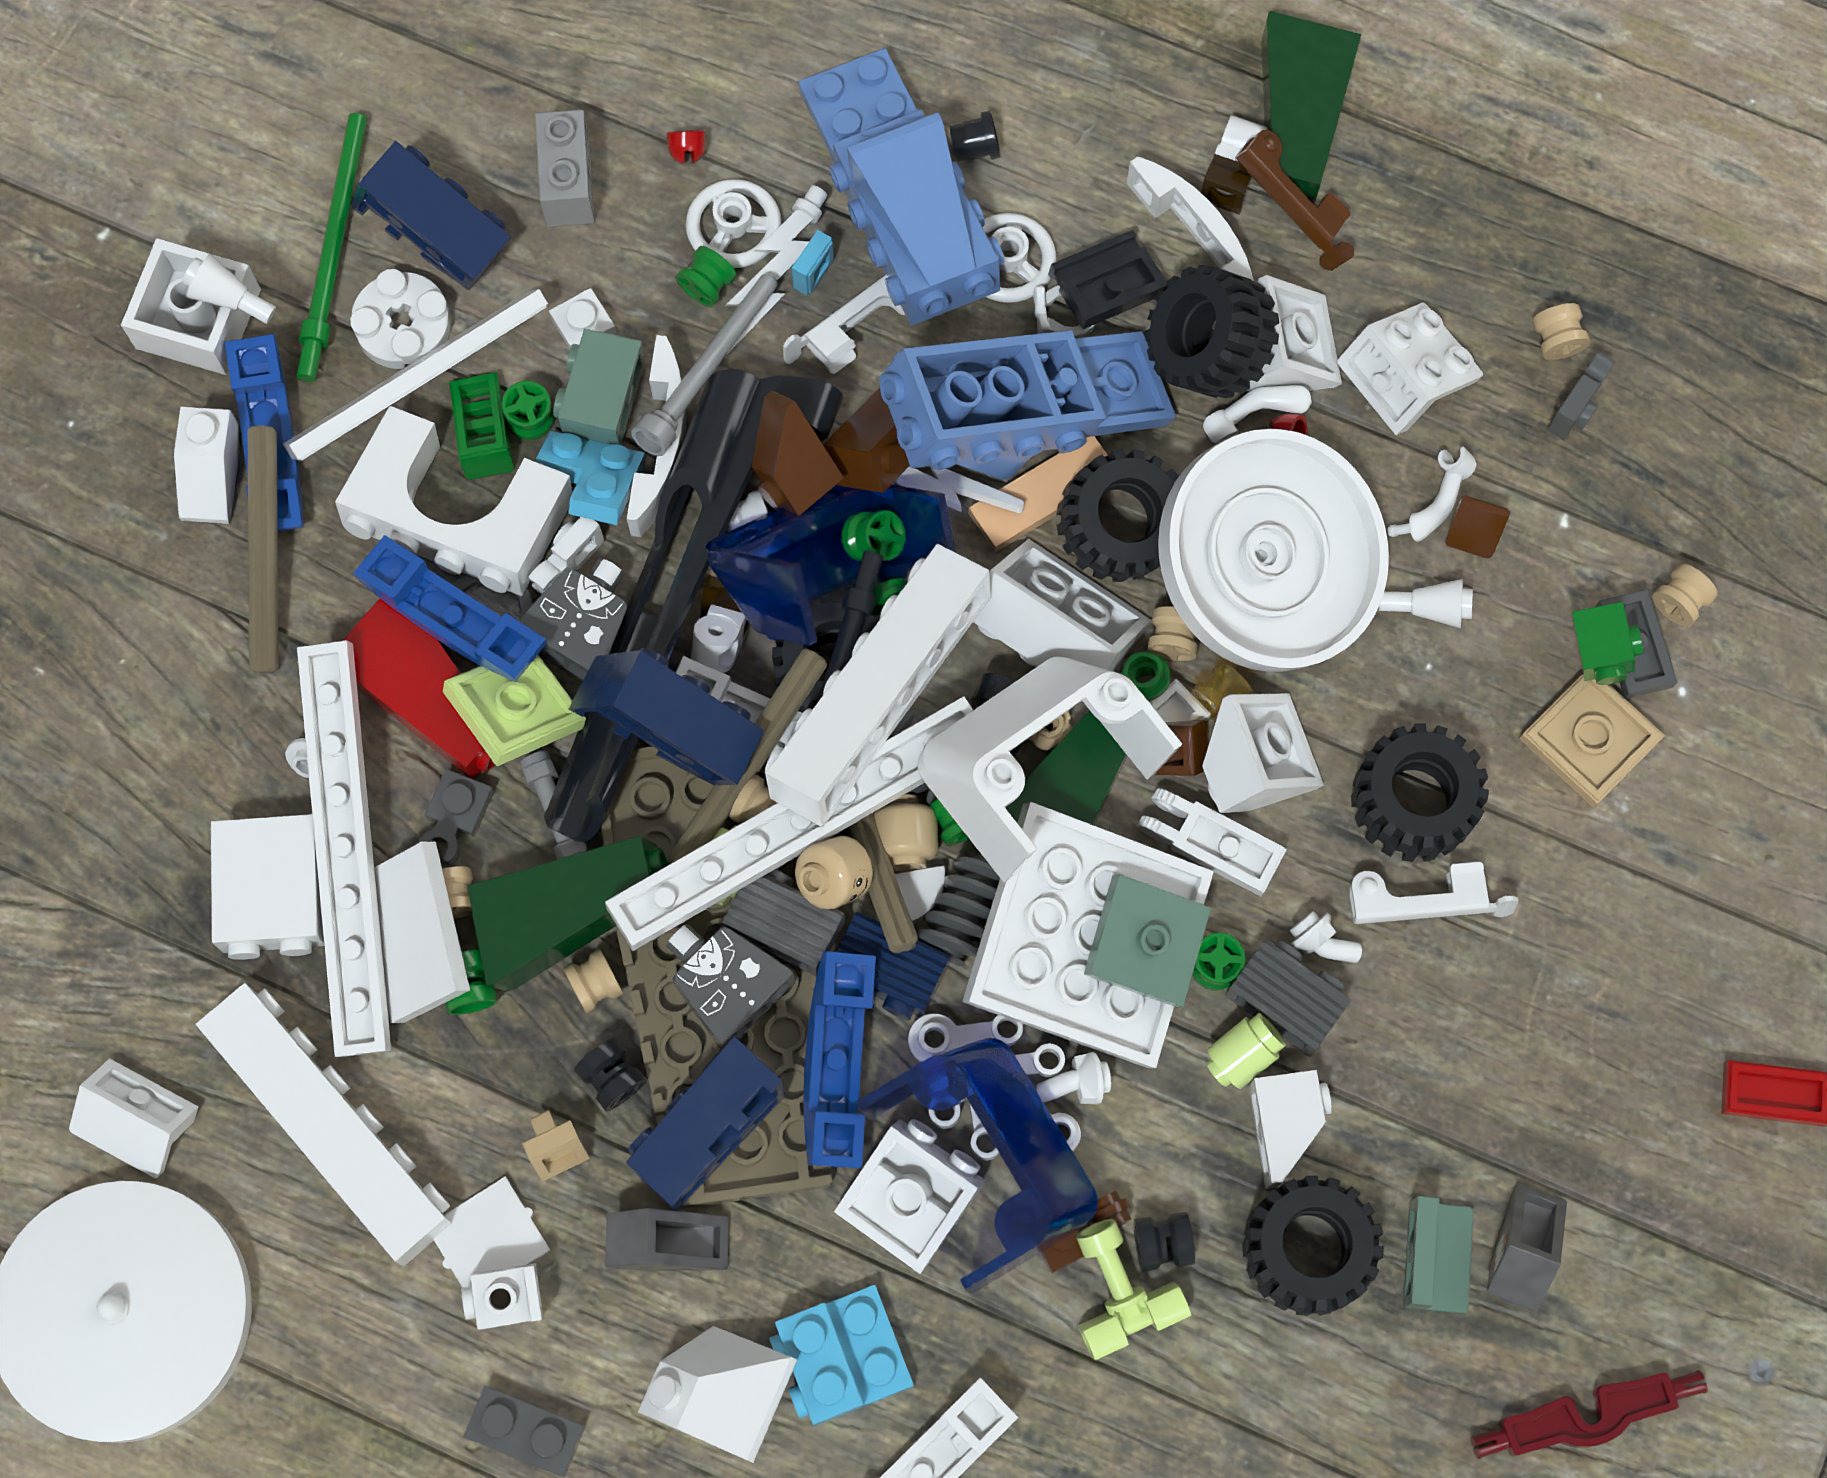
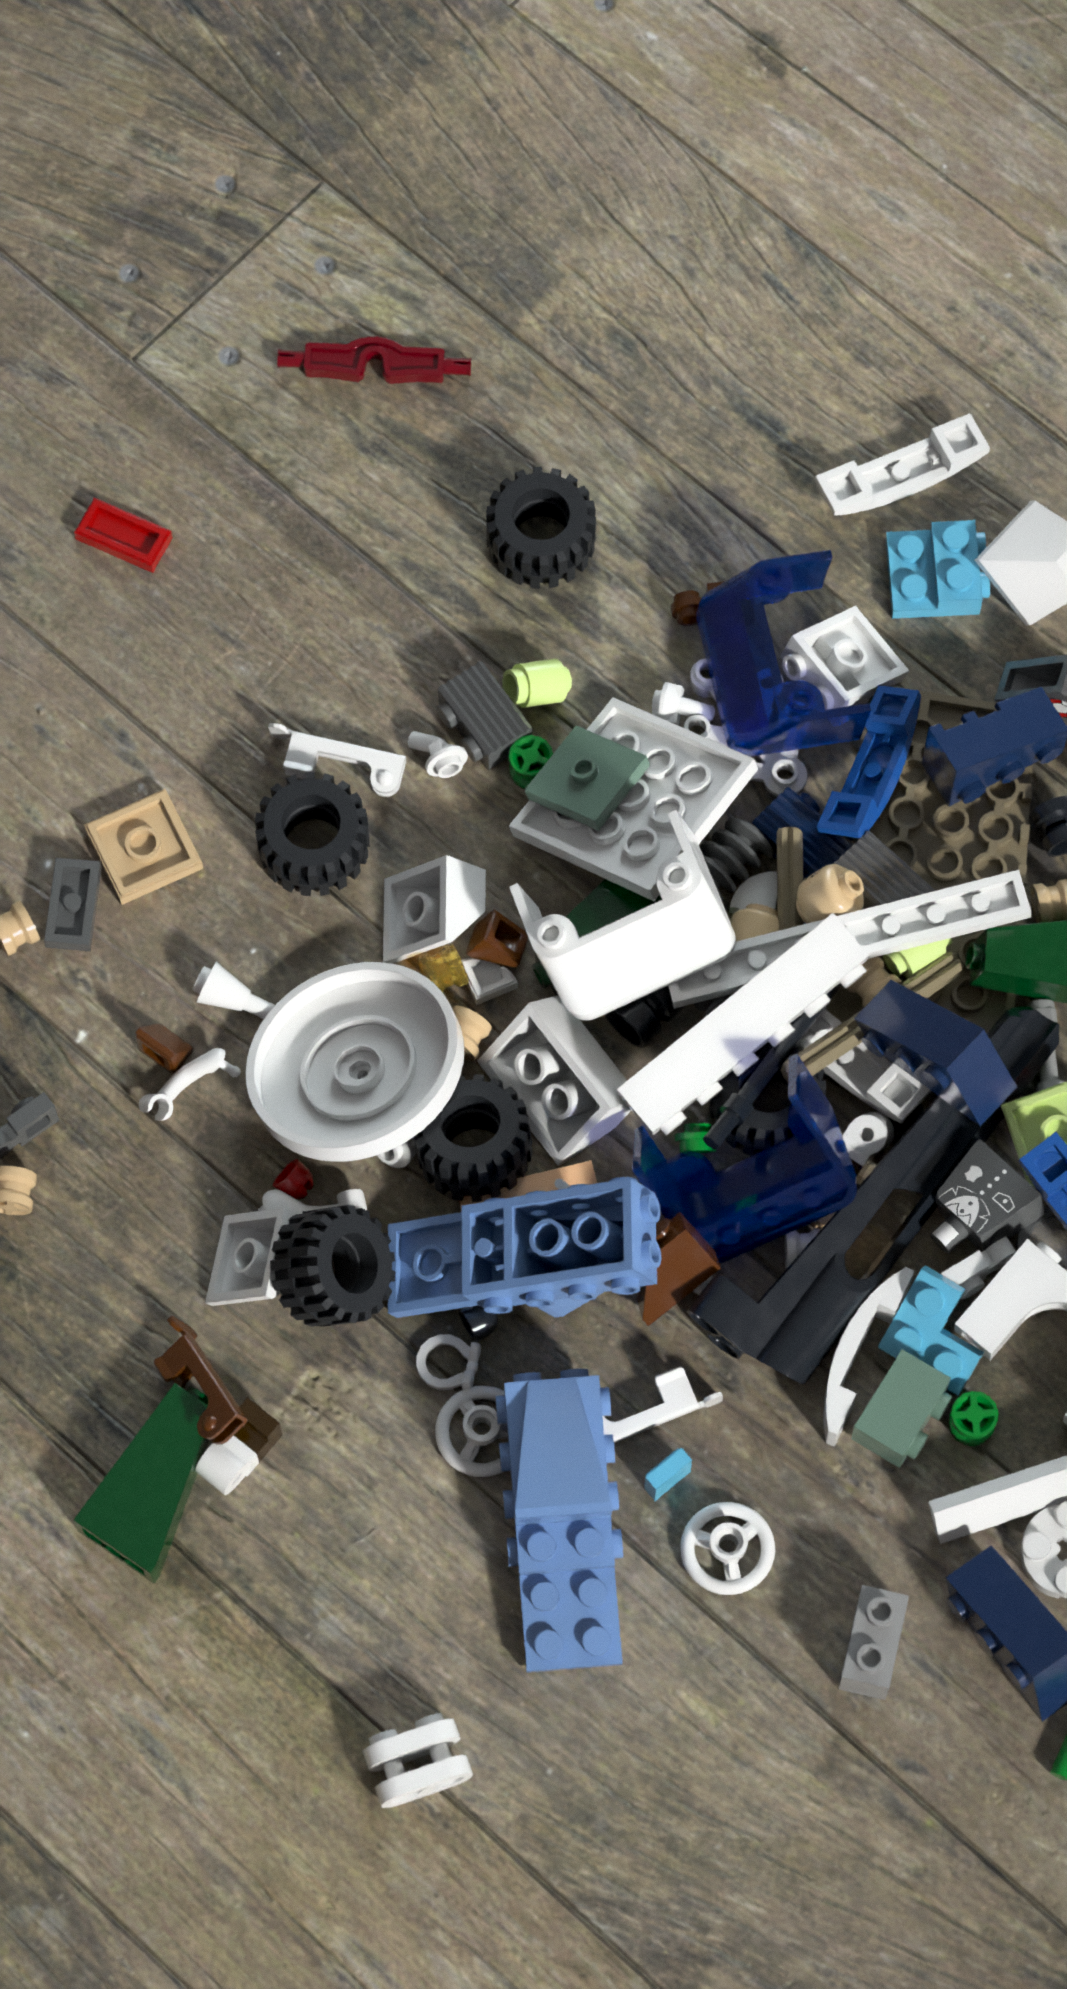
camera: 160 degrees left, 5 degrees down
green slope [449,372,514,480] -> none
white plate [549,288,617,349] -> none
light grey piece [631,273,777,456] -> none
dark grey torso [666,924,795,1050] -> none
red hinge [667,130,706,164] -> none
green wheel [675,246,737,308] -> none
white piece [725,185,828,355] -> none
reddish brown slope [751,391,844,516] -> none
green wheel [842,511,906,561] -> none
black piece [950,111,1001,162] -> none
black plate [1048,230,1168,329] -> none
yellowish green bar [1076,1219,1192,1360] -> none
green plate [1120,652,1171,701] -> none
white slope [1126,157,1253,281] -> none
black wheel [1133,1212,1195,1272] -> none
white hinge [1137,788,1287,897] -> none
white slope [1248,1070,1331,1190] -> none
white bracket [1336,303,1483,436] -> none
sand green panel [1403,1196,1474,1314] -> none
flat silver slope [1487,1183,1567,1312] -> none
green brick [1572,602,1644,685] -> none

